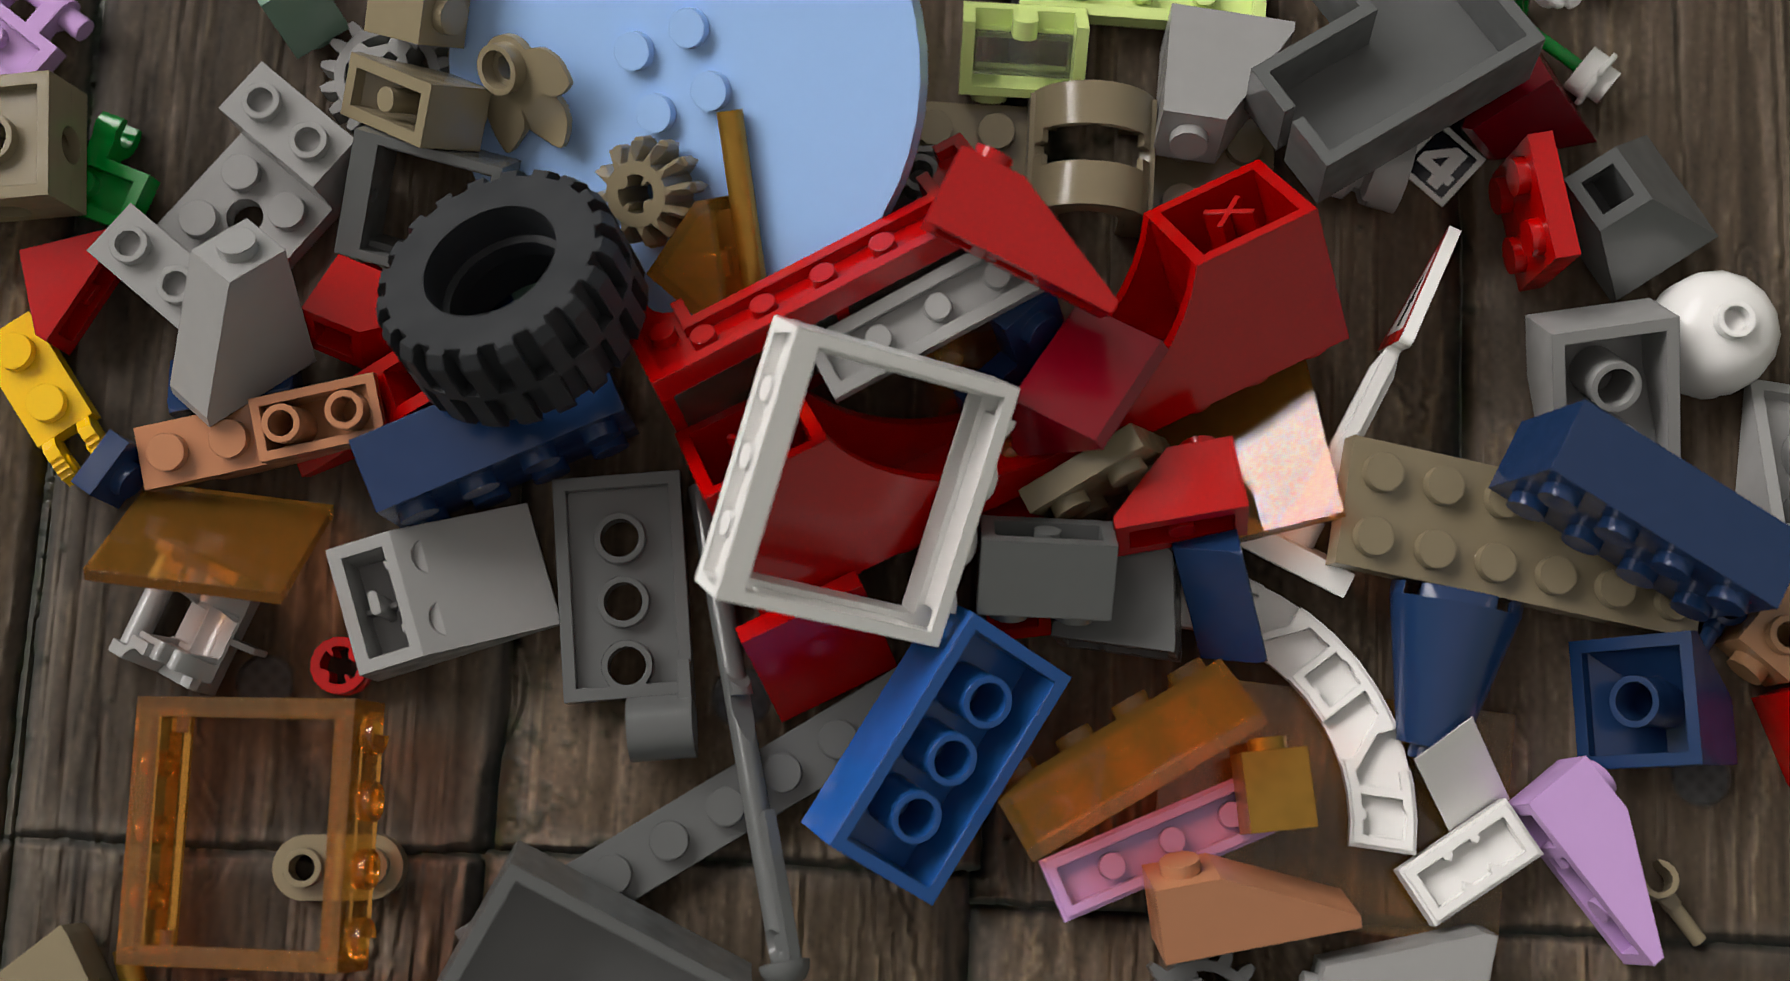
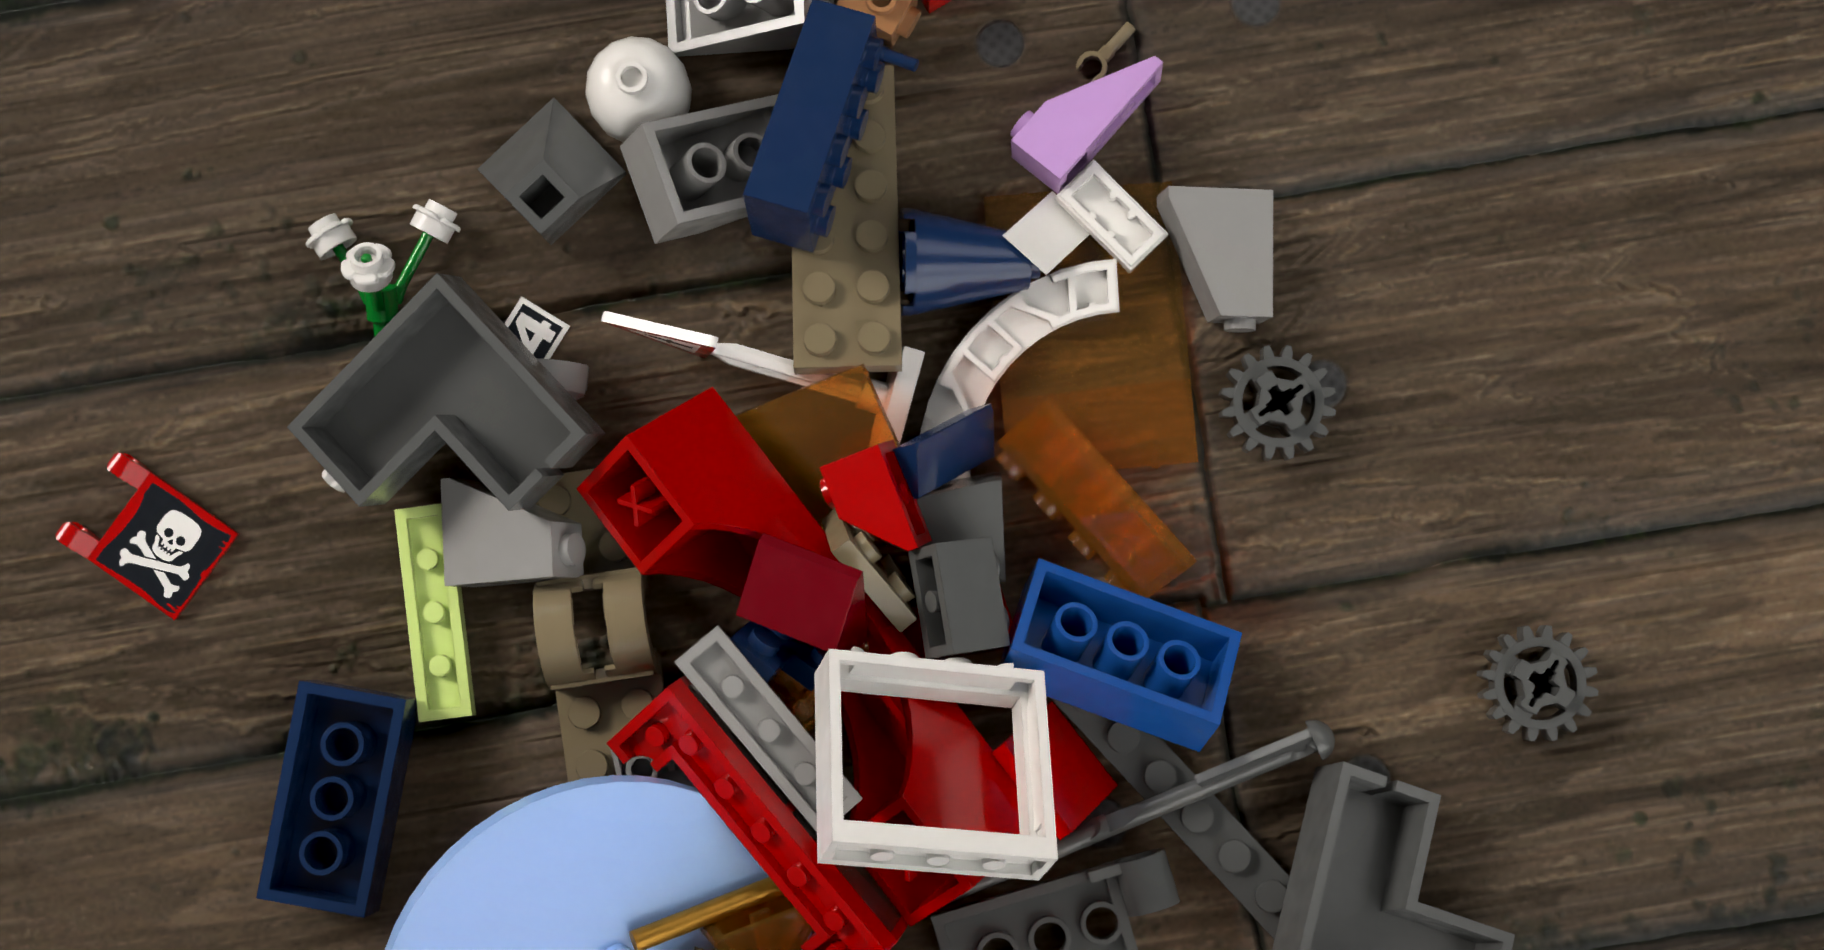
camera: 100 degrees left, 5 degrees up
red slope [920,144,1119,319] -> none
yellowish green window [958,1,1090,104] -> none
lavender tile [1038,778,1278,923] -> none
nougat slope [1141,851,1362,965] -> none
pearl gold brick [1230,735,1319,835] -> none
dark red slope [1462,52,1597,160] -> none
red plate [1489,130,1581,292] -> none
dark blue slope [1568,630,1738,770] -> none

